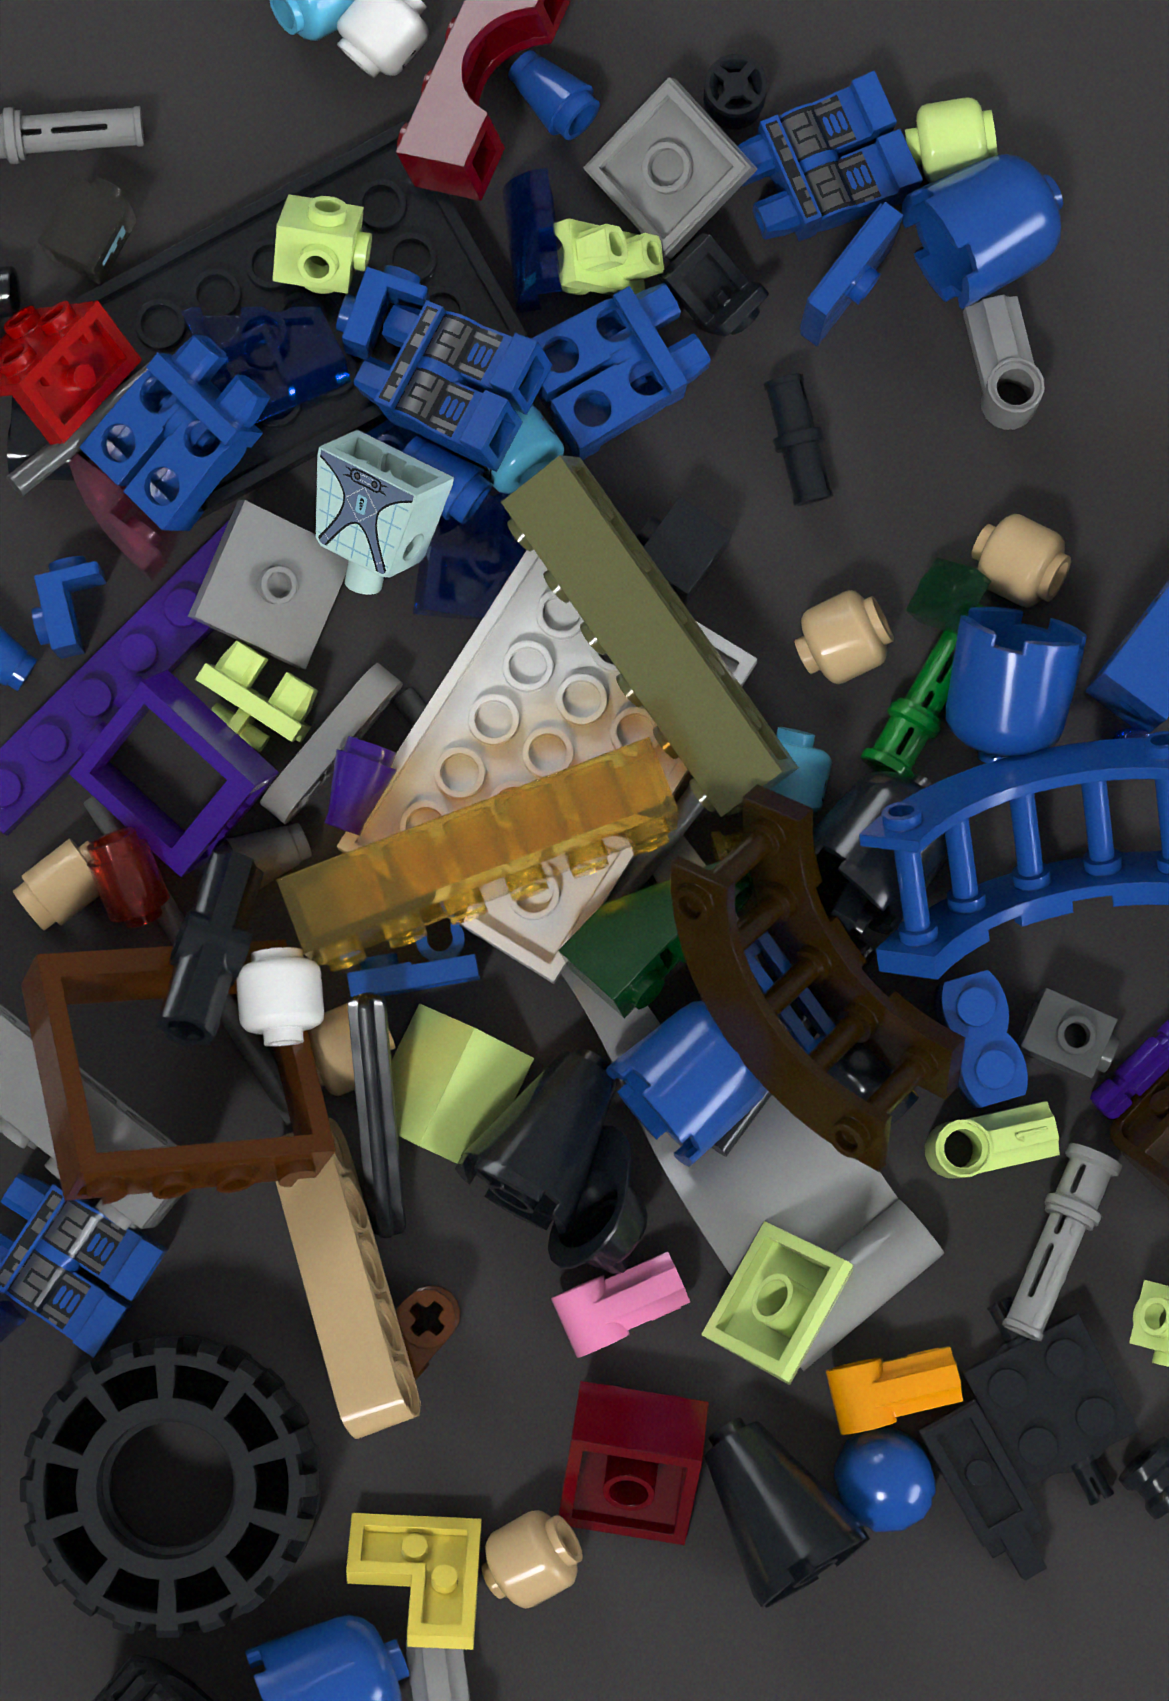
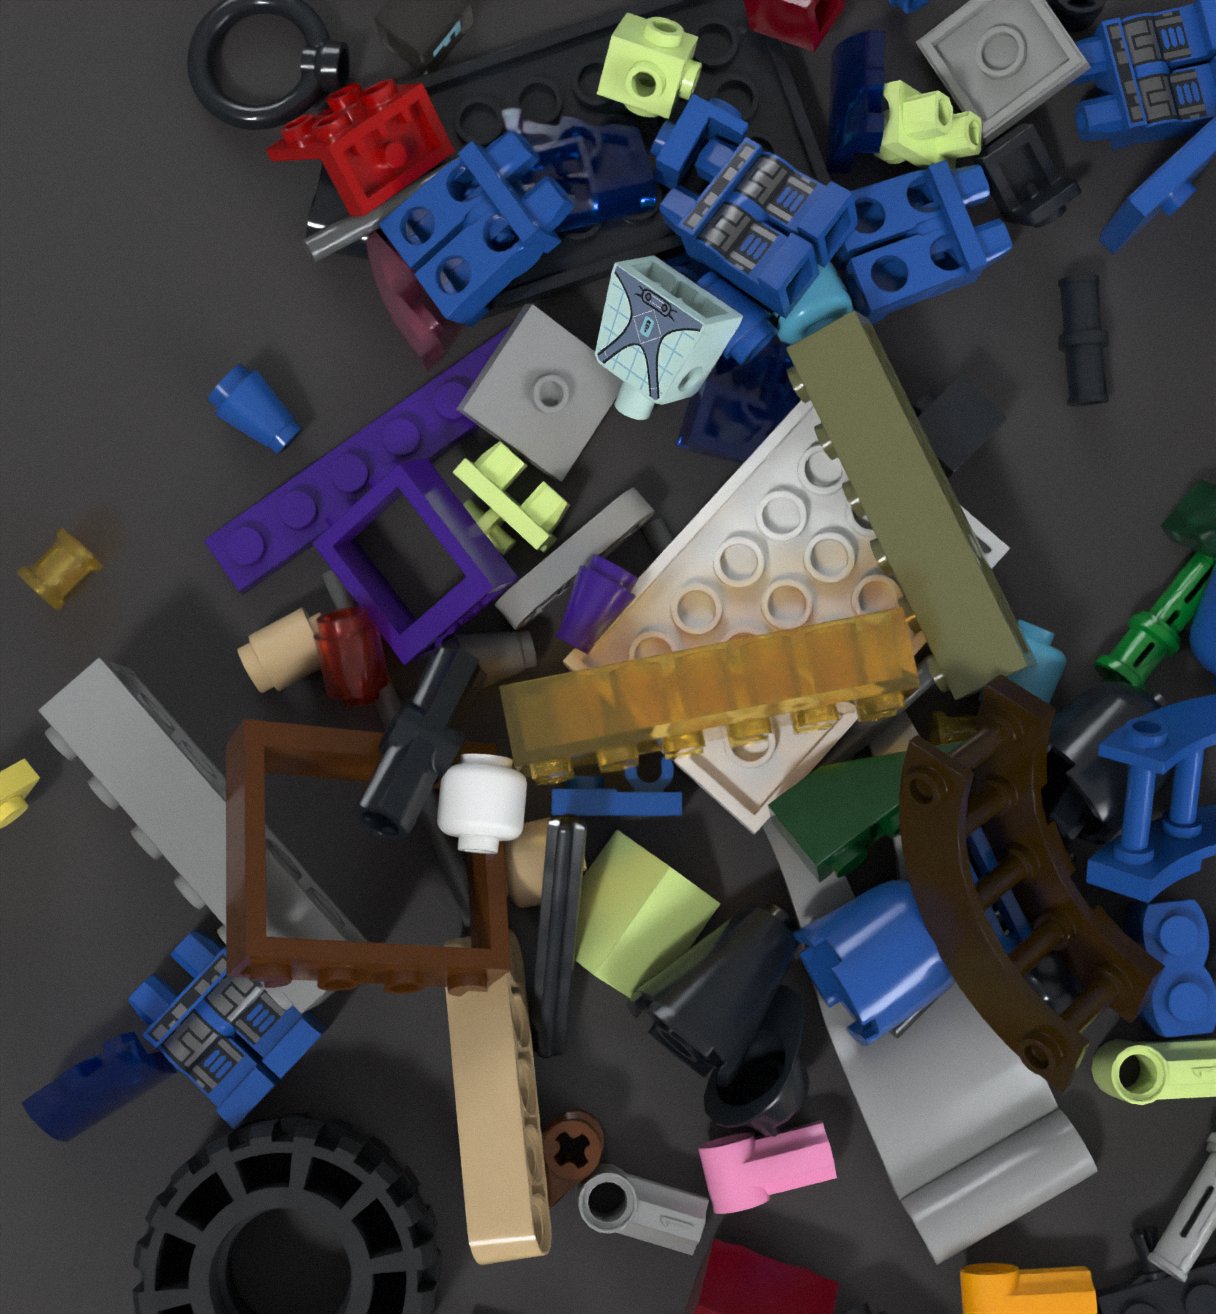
camera: 15 degrees right, 0 degrees up
blue bracket [31,556,107,659] -> none
yellowish green slope [701,1221,853,1385] -> none
tan head [795,590,894,684] -> none
none -> light grey piece [575,1163,709,1256]

